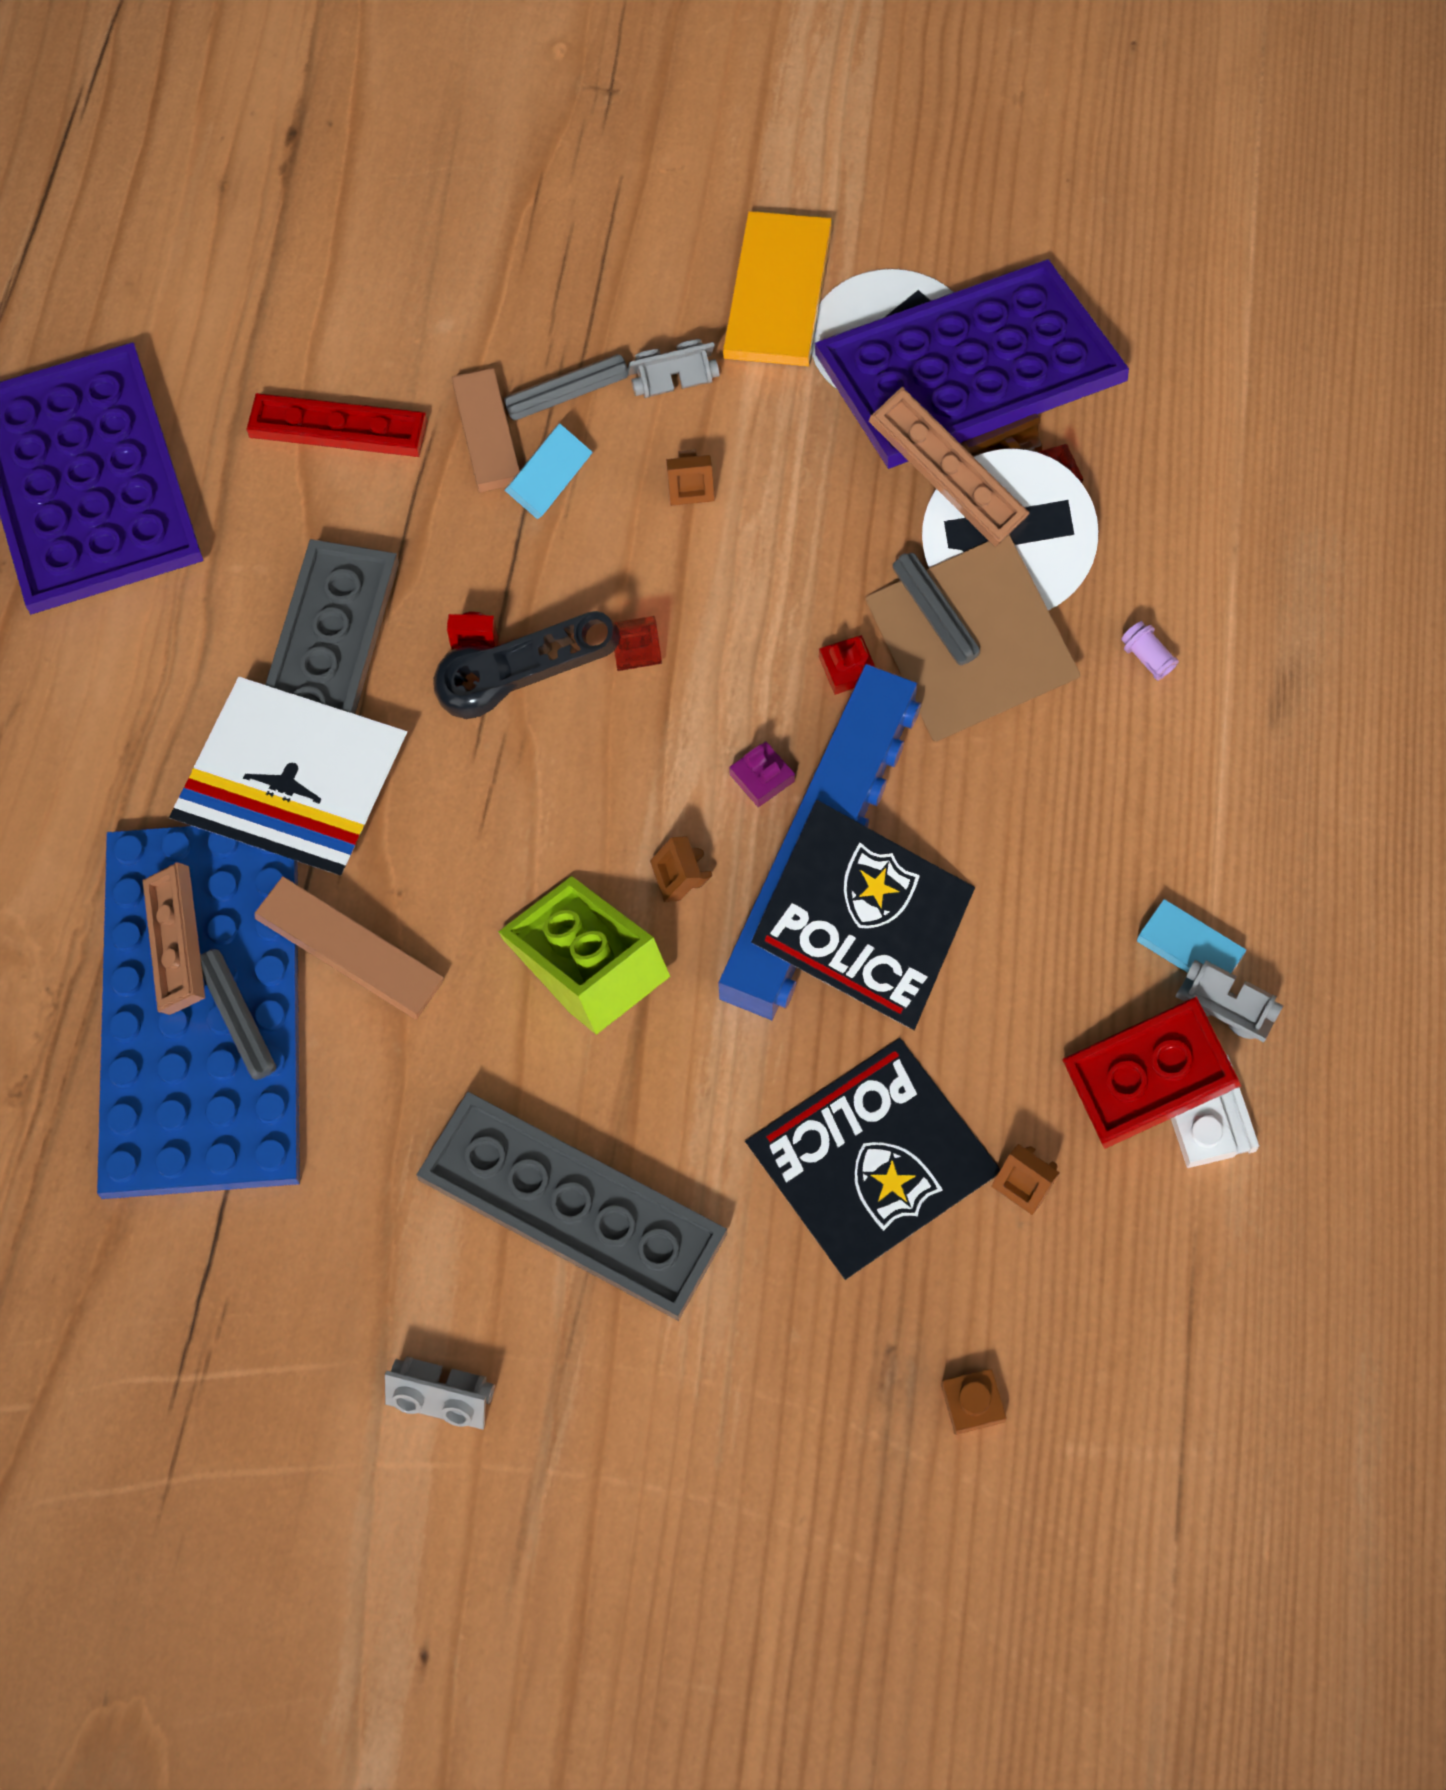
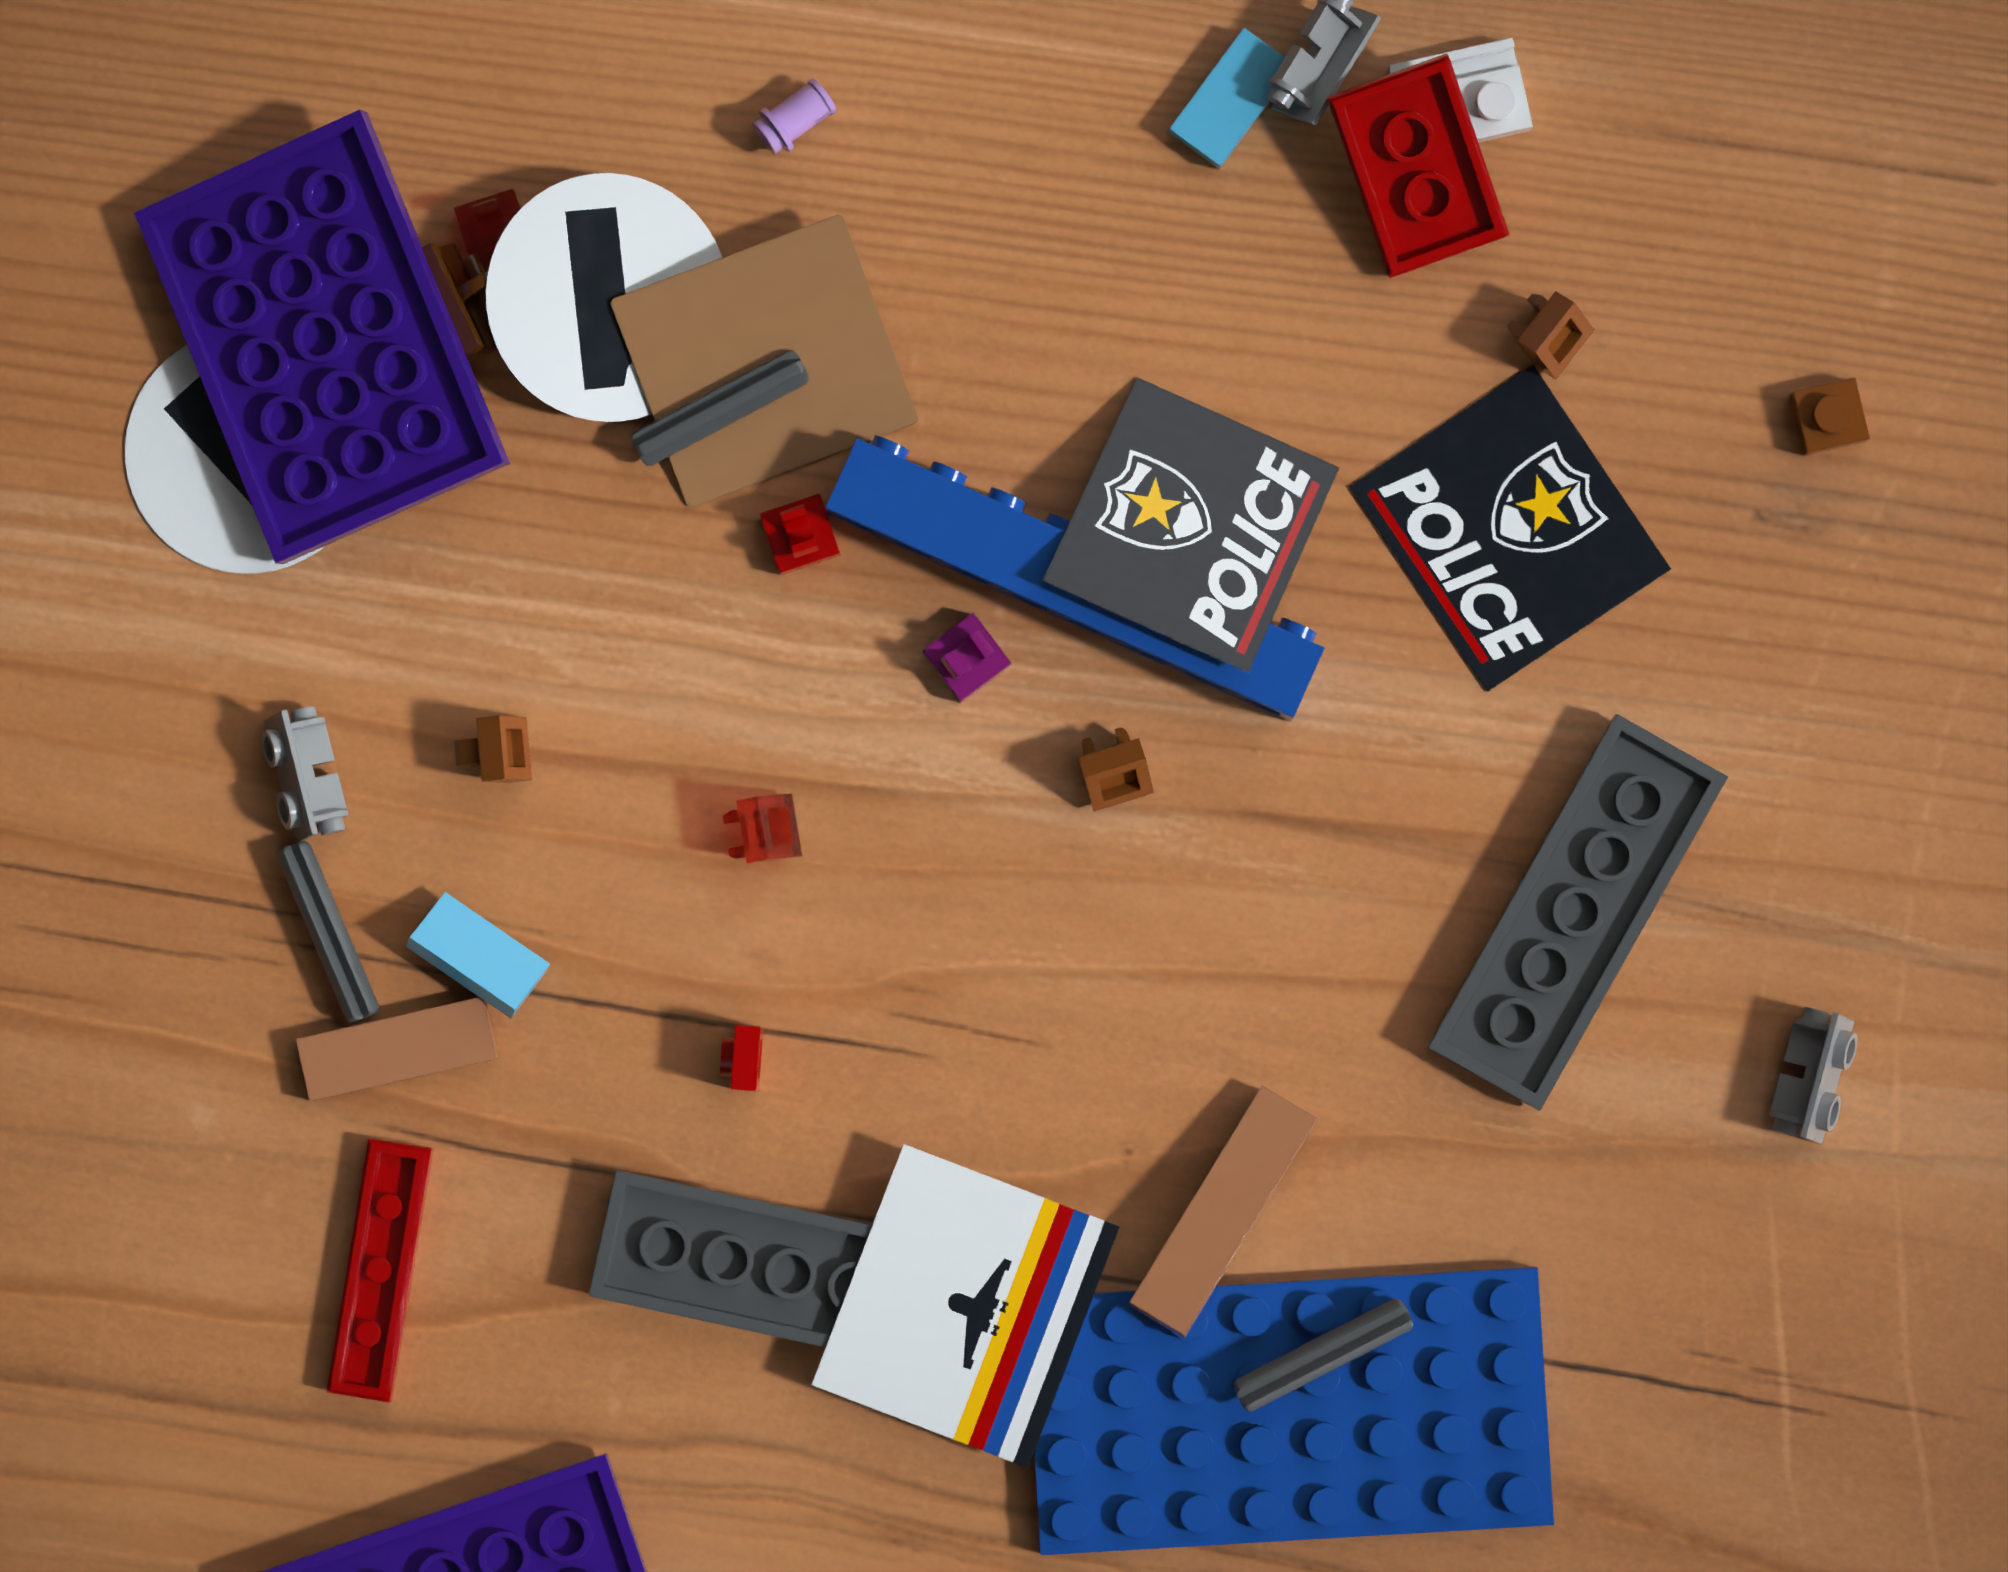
camera: 90 degrees left, 20 degrees up
nougat tile [143,862,205,1015] -> none
black beam [433,611,620,719] -> none
lime slope [498,876,670,1035] -> none
light orange tile [723,211,832,366] -> none
nougat tile [869,387,1030,547] -> none

